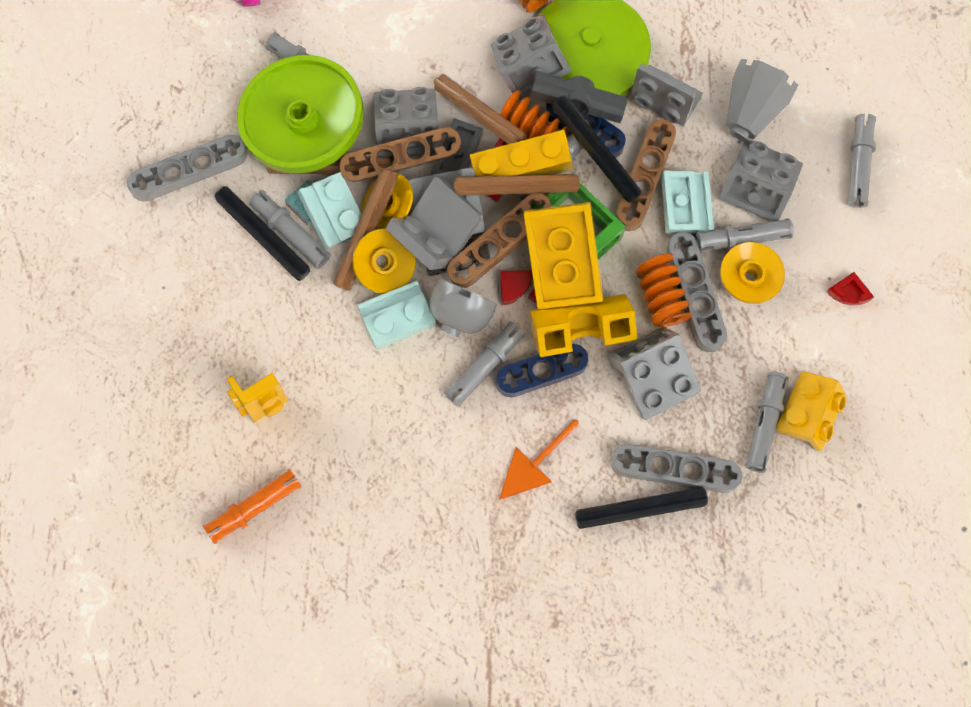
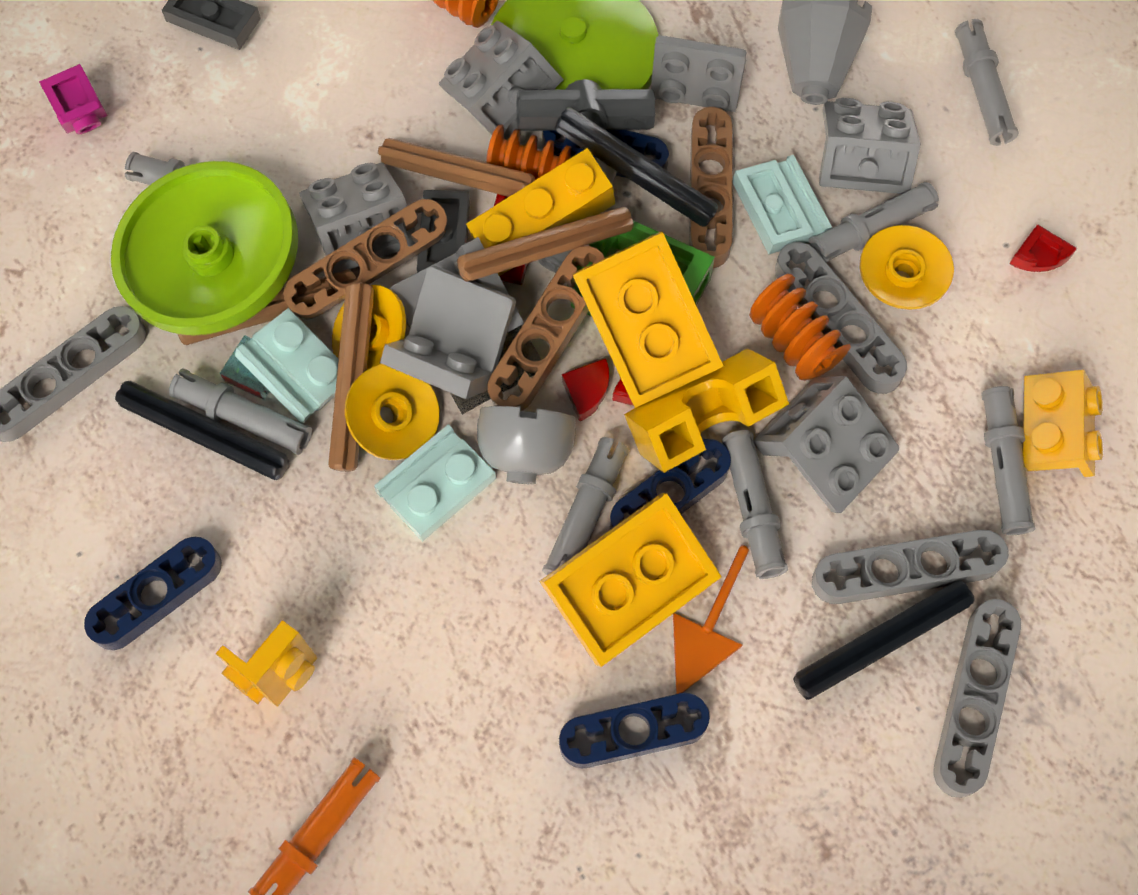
camera: 15 degrees left, 5 degrees down
none -> dark blue beam [84,537,222,650]
none -> yellow plate [539,493,722,667]
none -> dark blue beam [559,693,710,769]
none -> light grey pin [722,430,788,579]
none -> light grey beam [933,599,1021,798]

